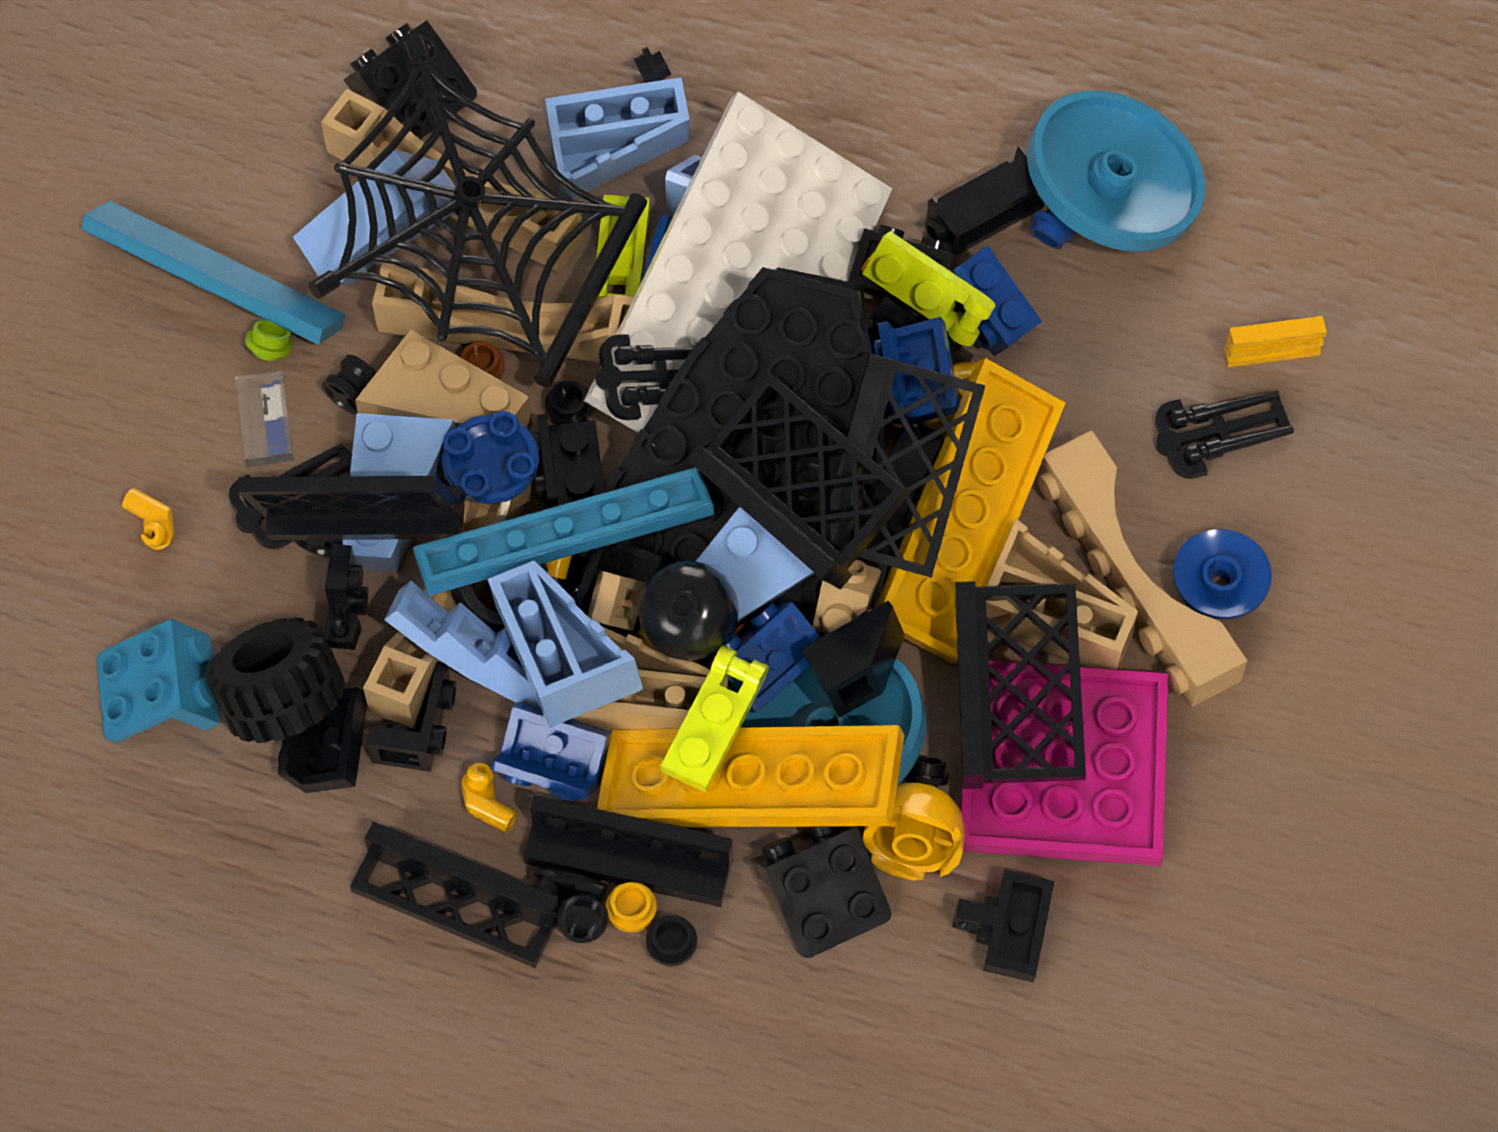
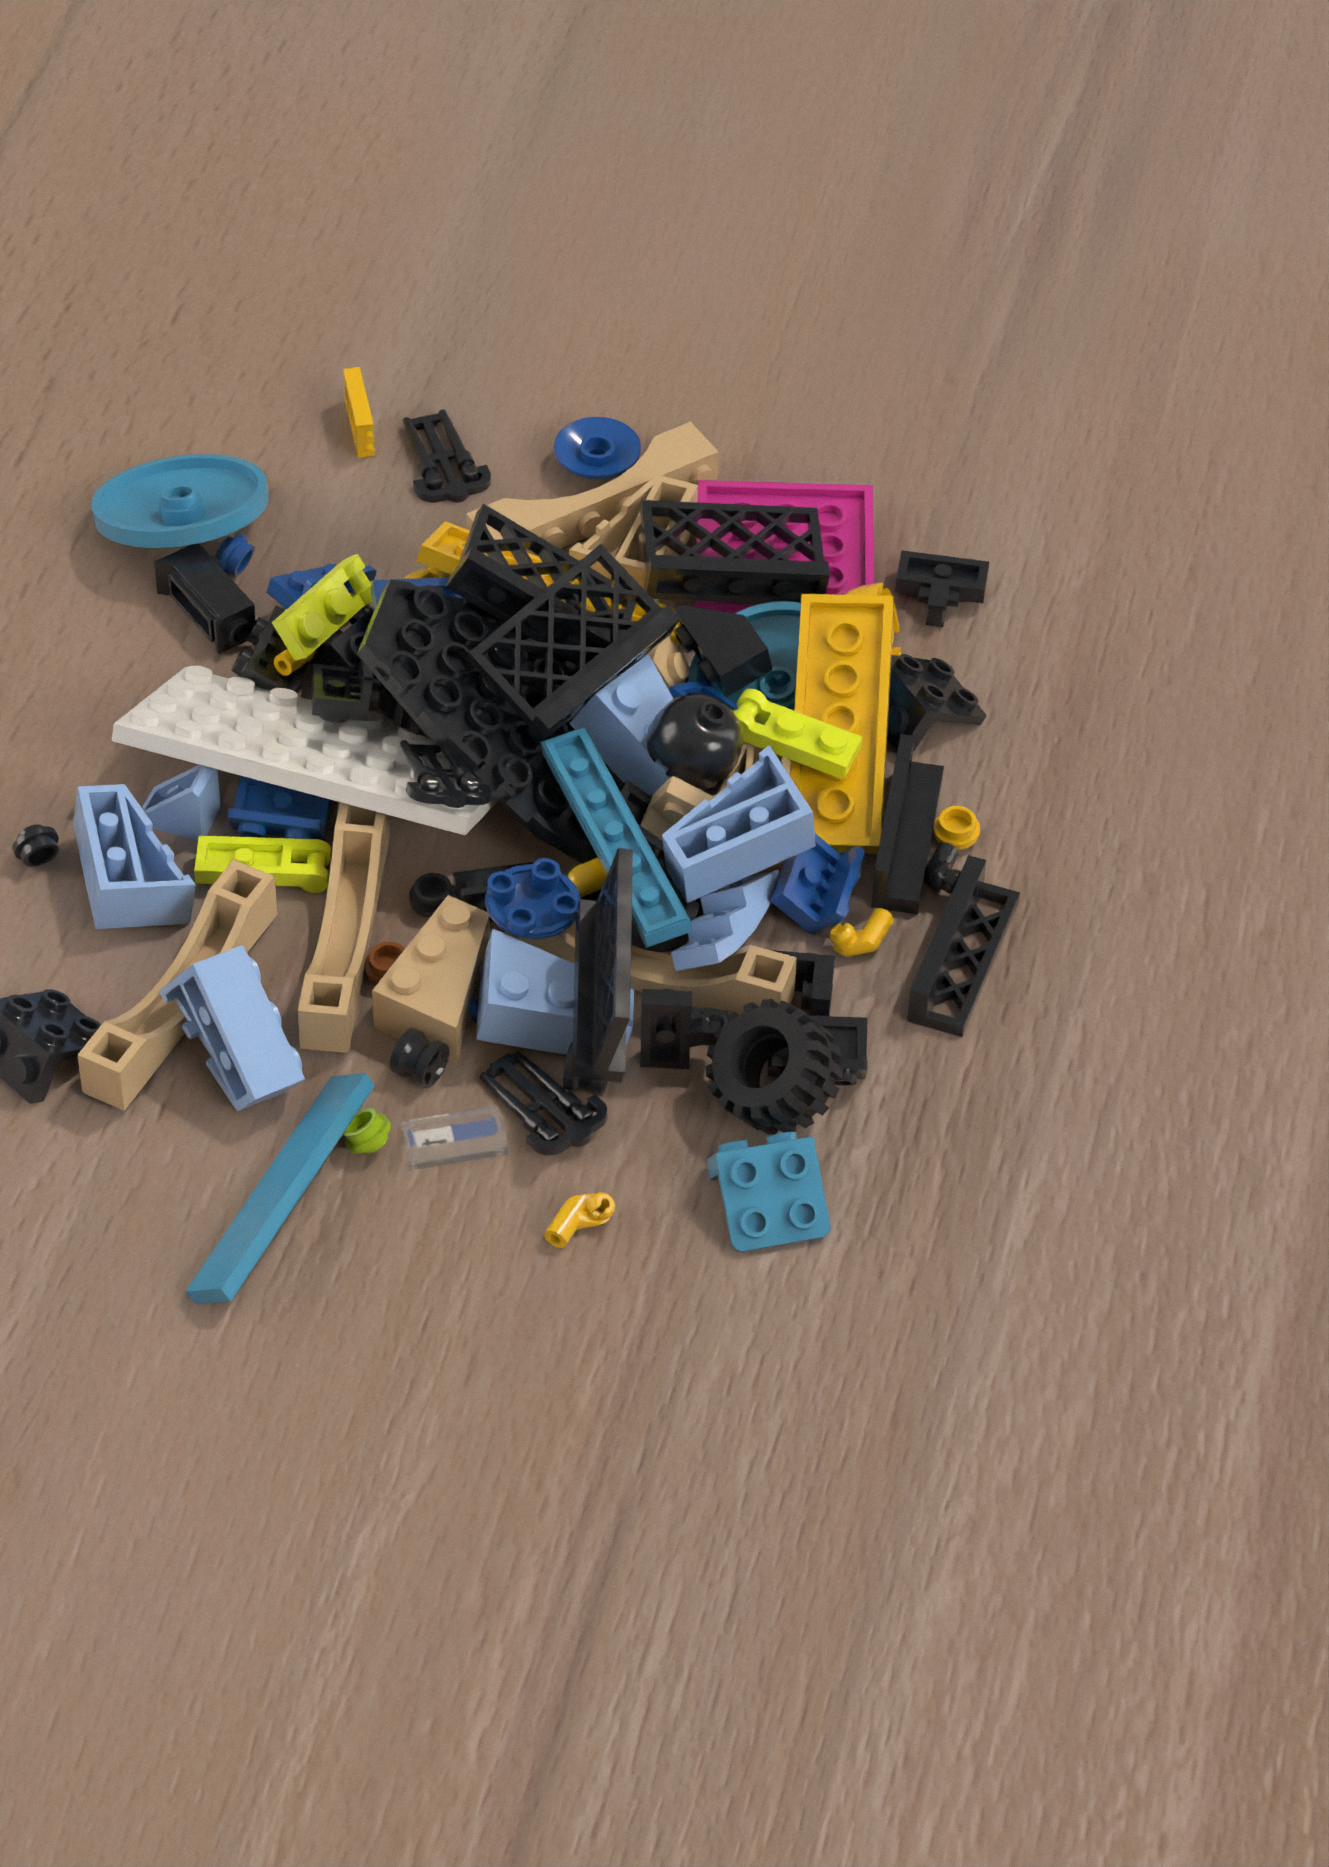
camera: 95 degrees left, 15 degrees down
black animal [309,35,647,387] -> none
black plate [557,893,609,943] -> none
black plate [646,915,697,966] -> none

